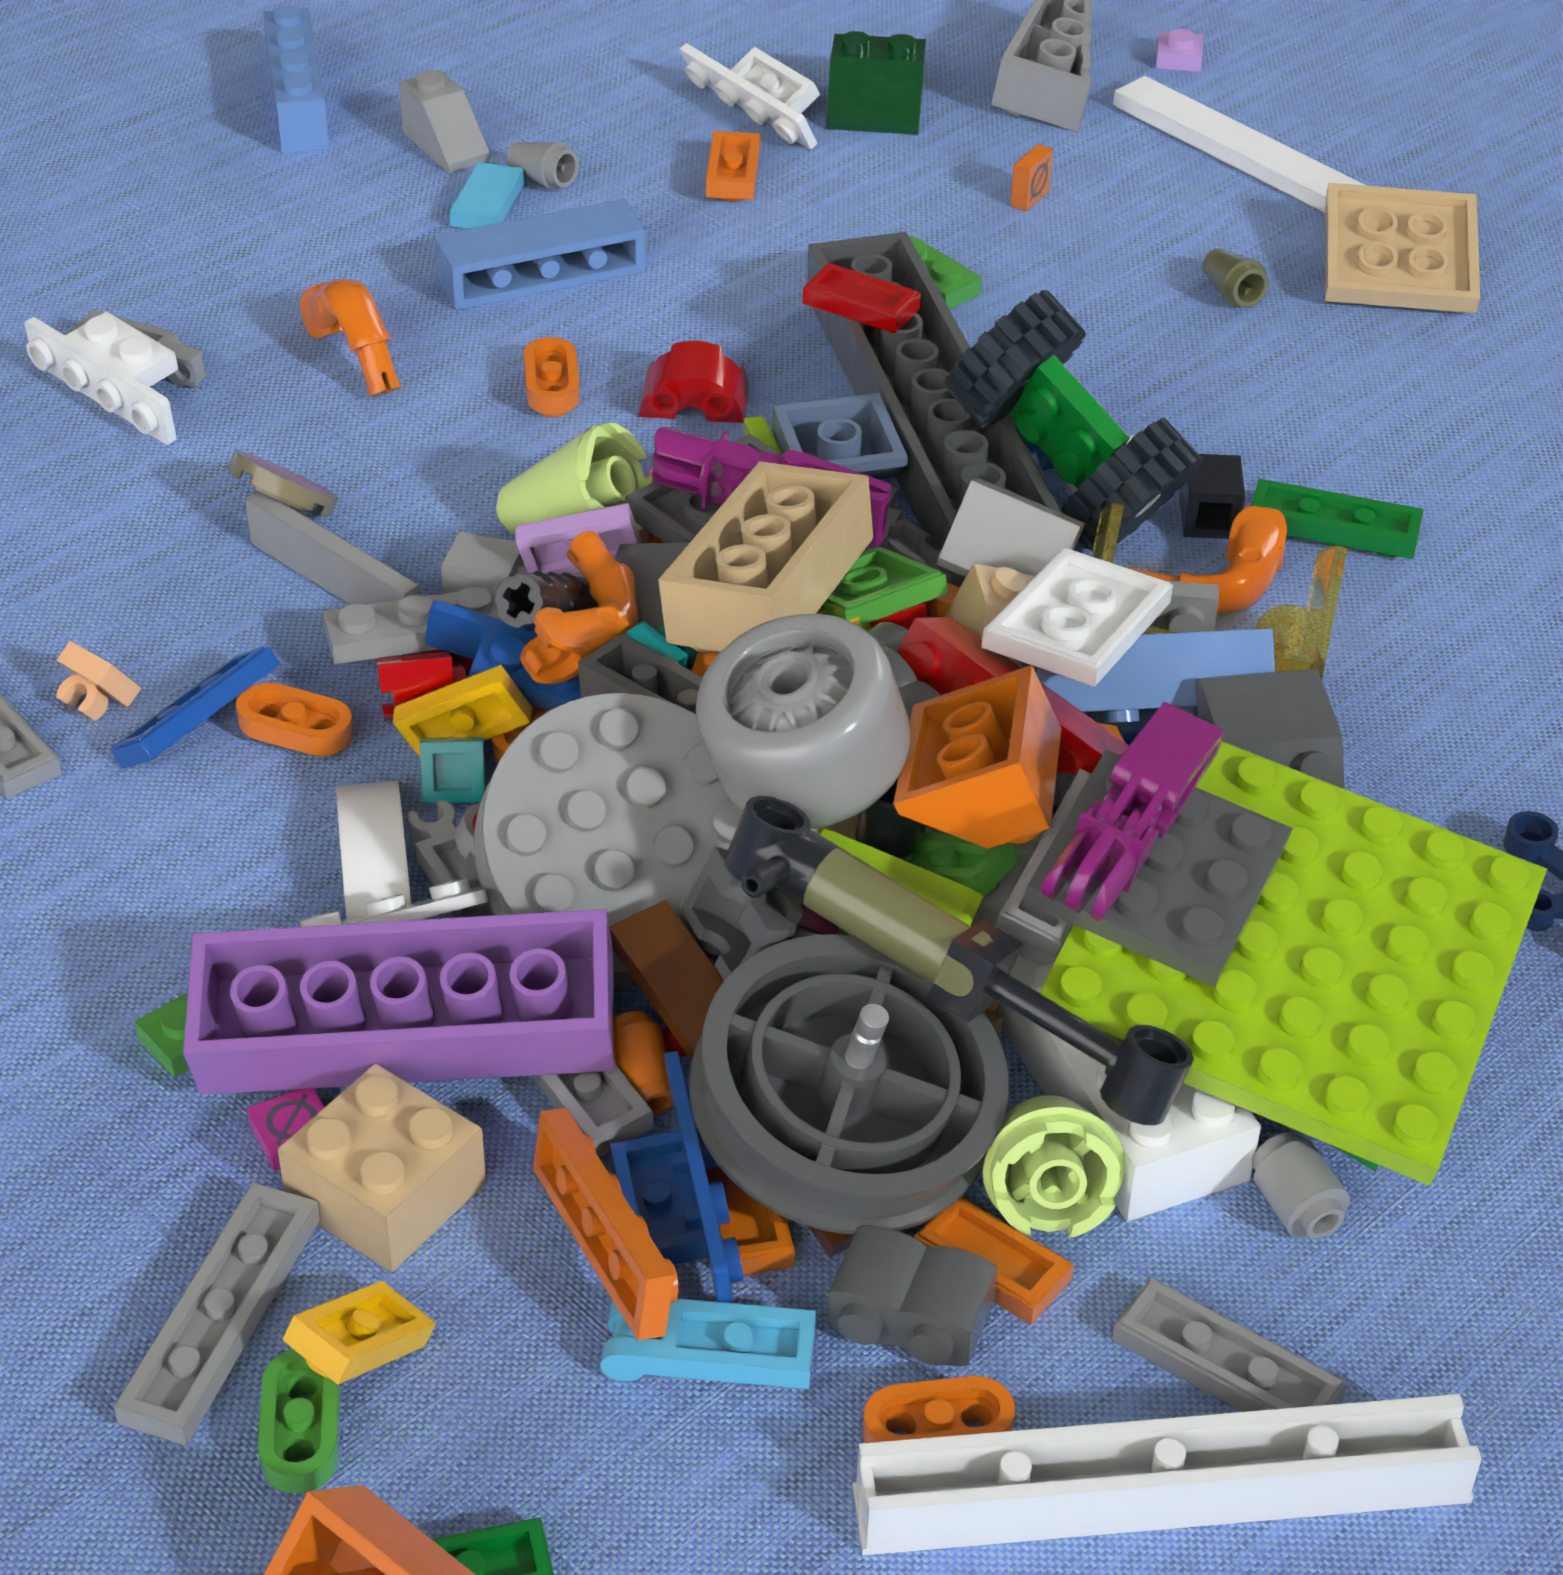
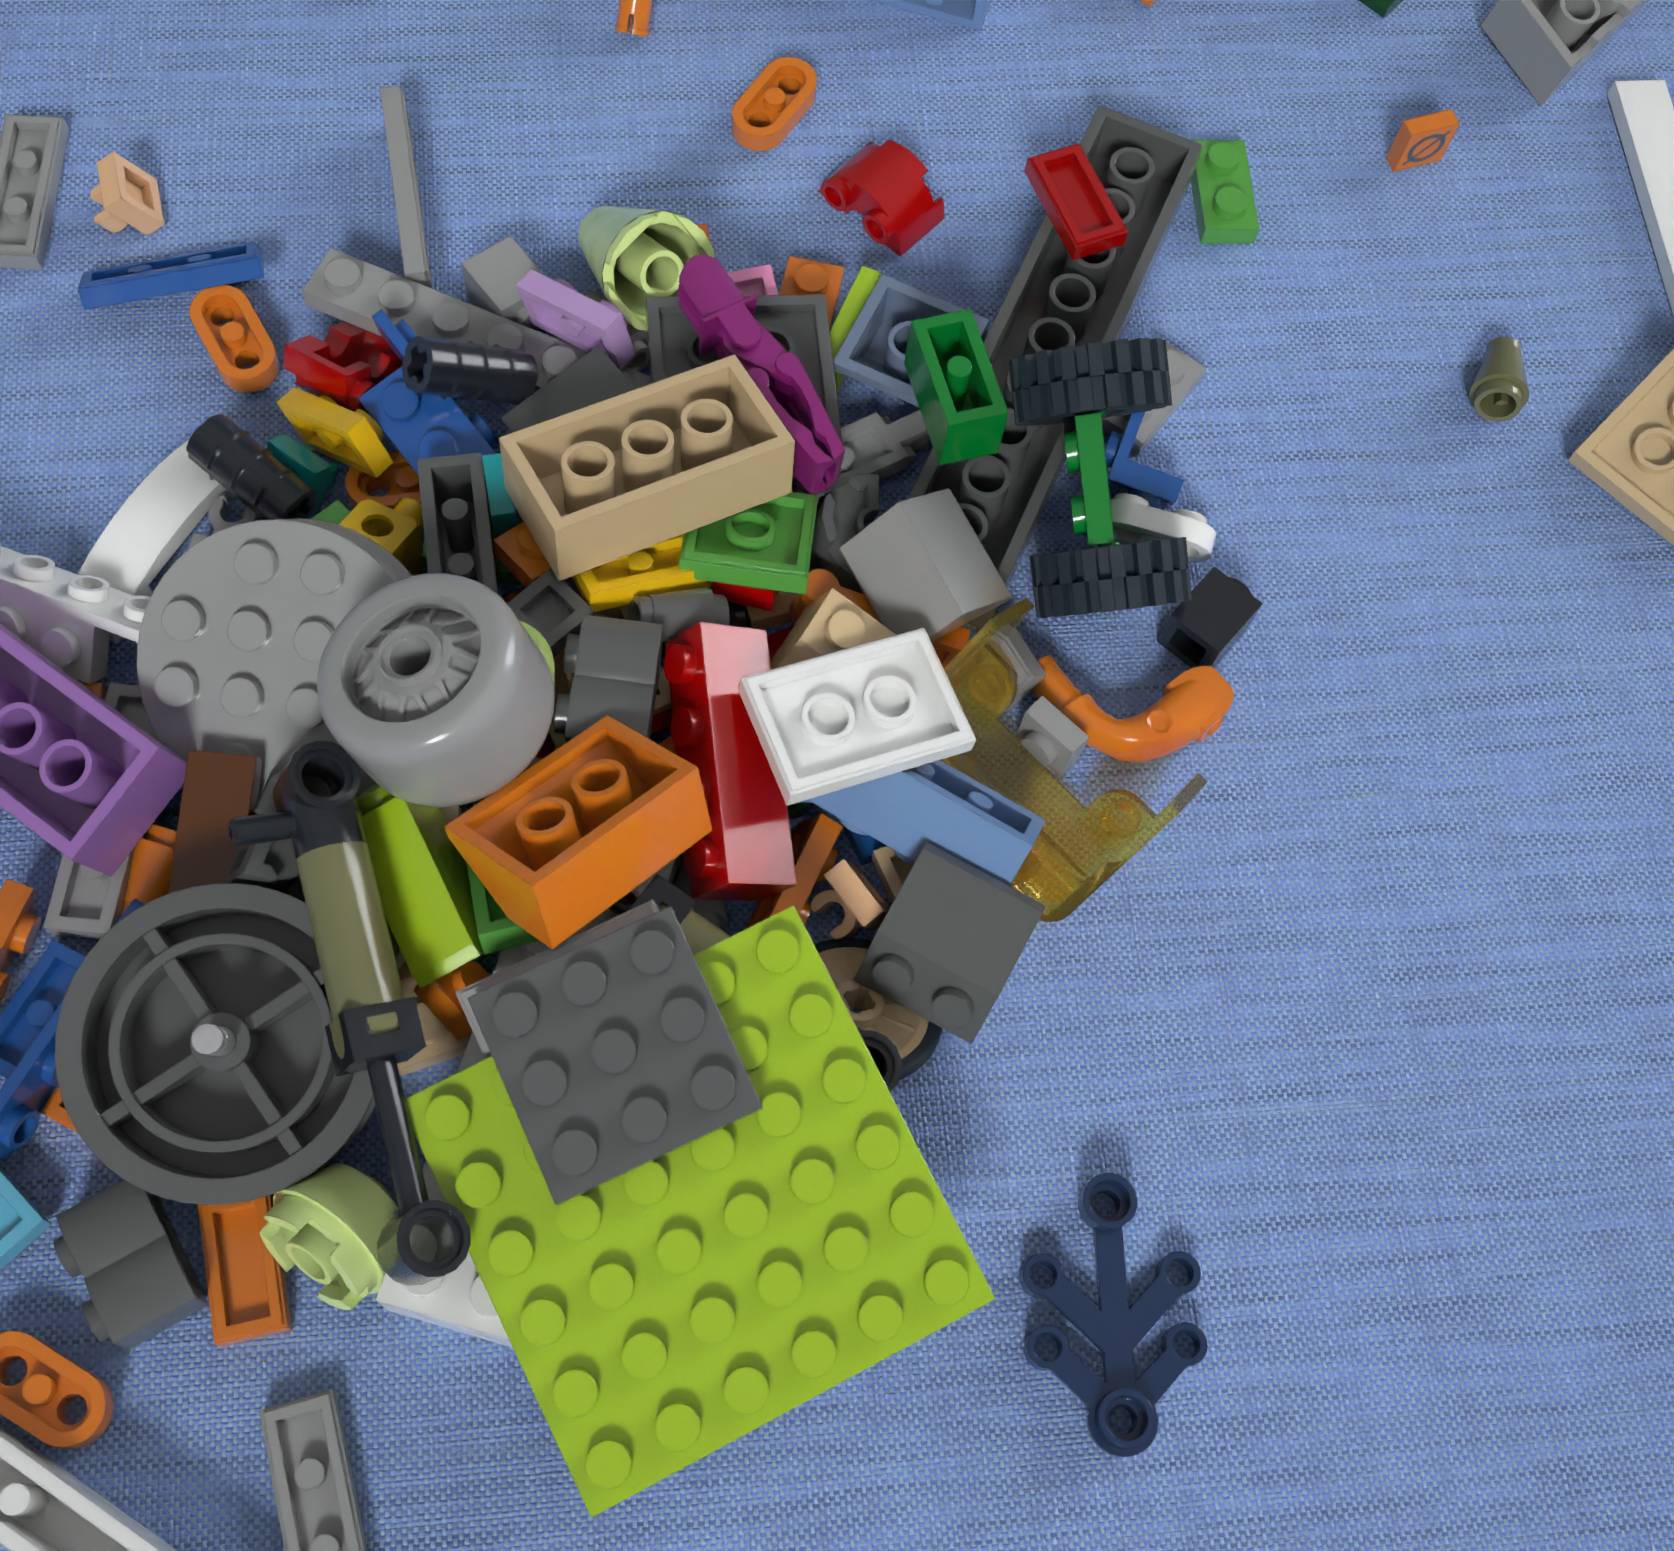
camera: 30 degrees right, 25 degrees up
dark tan tile [227,450,339,517] -> none
orange piece [520,531,639,684] -> none
magenta arm [1041,702,1225,922] -> none
green plate [1251,478,1424,559] -> none
light grey brick [1252,1132,1350,1239] -> none
none -> black axle [186,414,318,520]
none -> green brick [904,309,1009,466]

